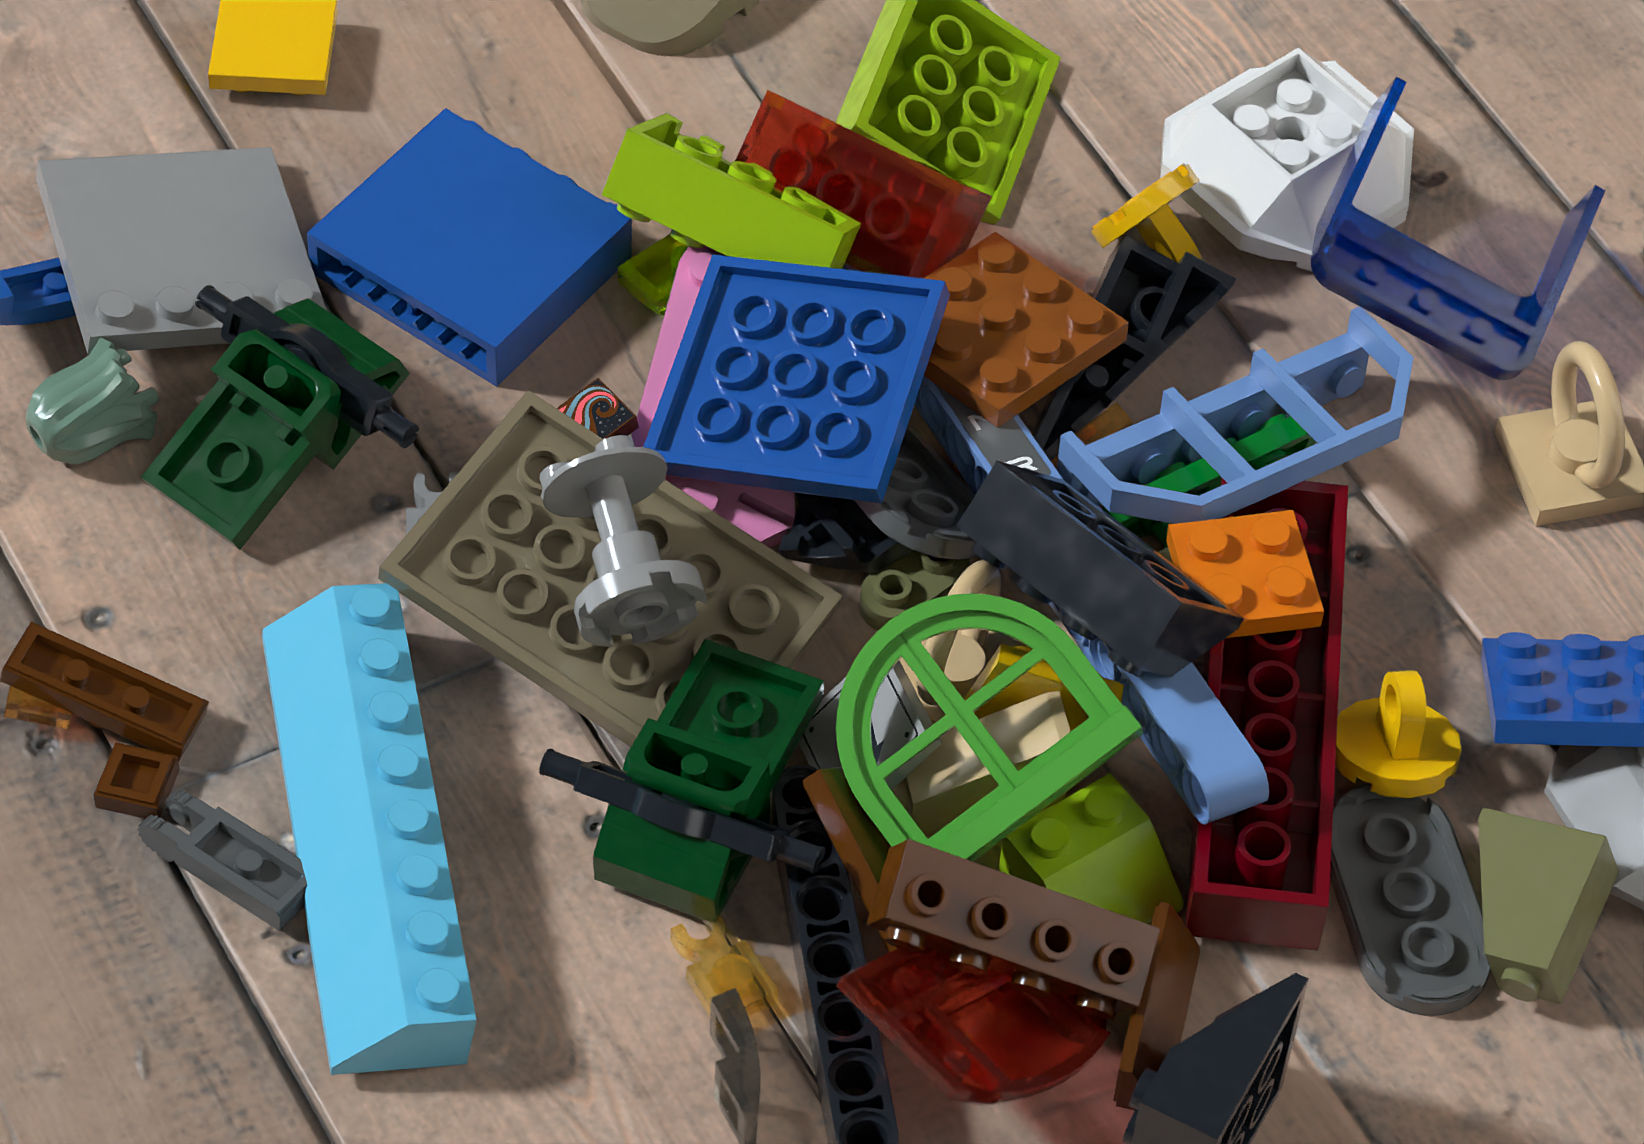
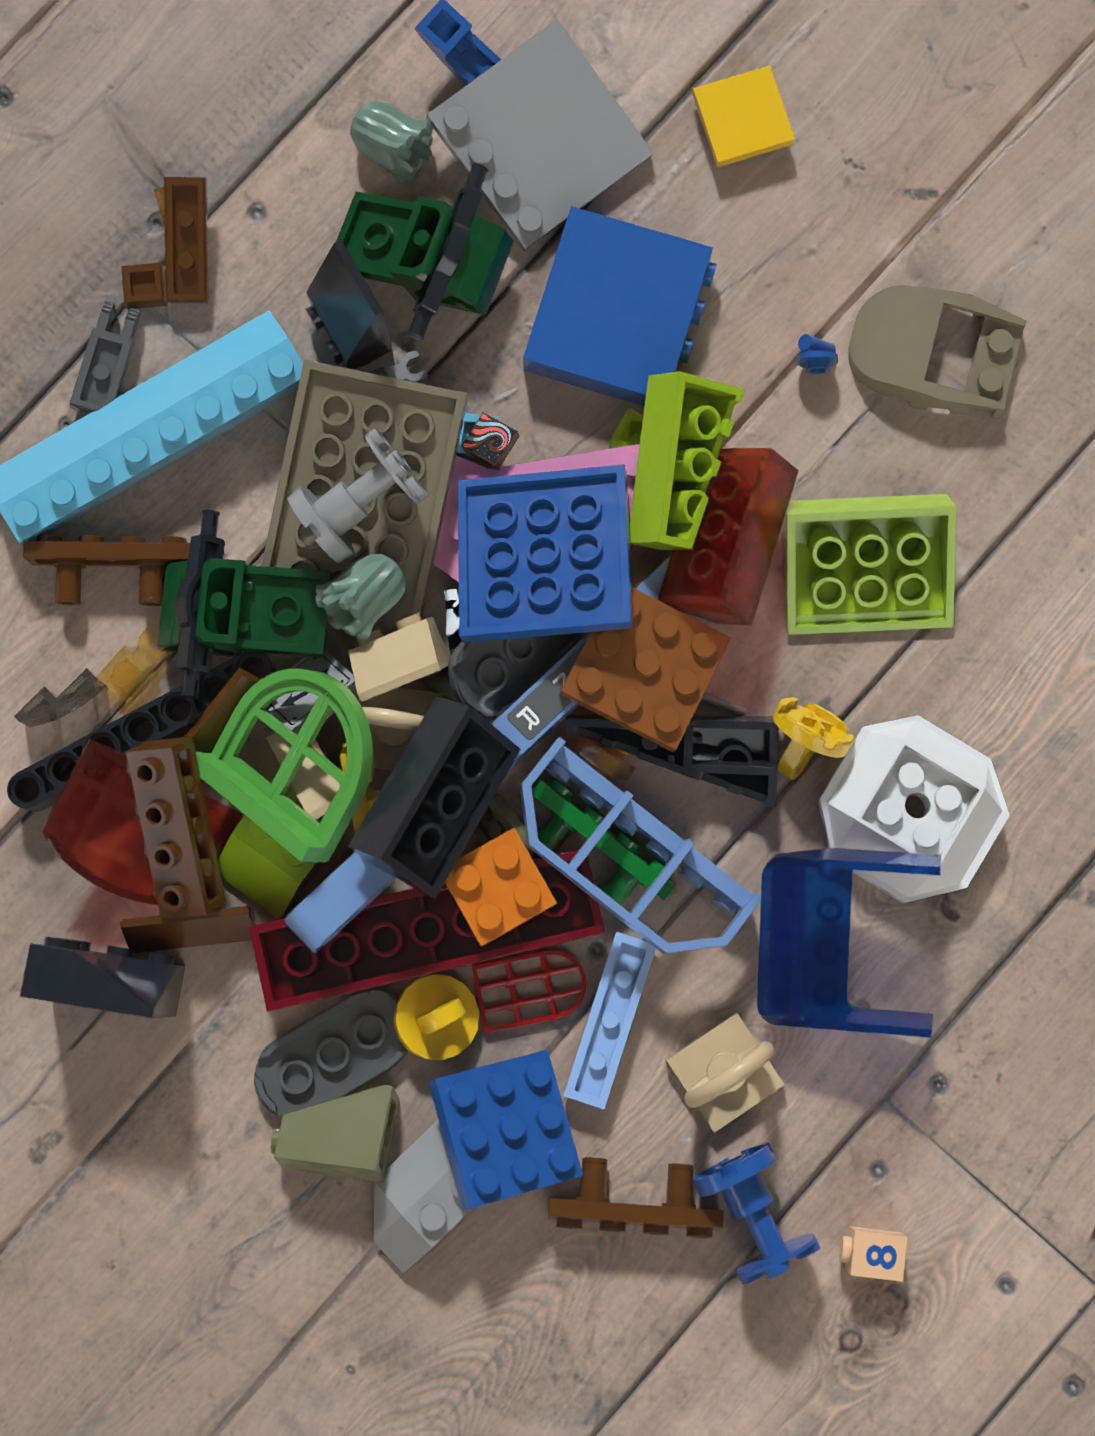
camera: 75 degrees right, 30 degrees up
none -> reddish brown plate [23,535,190,606]
none -> black slope [305,240,393,370]
none -> sand green piece [316,554,406,639]
none -> tan slope [348,613,450,702]
none -> red window [471,950,586,1033]
none -> light blue plate [563,932,656,1109]
none -> blue plate [797,334,838,374]

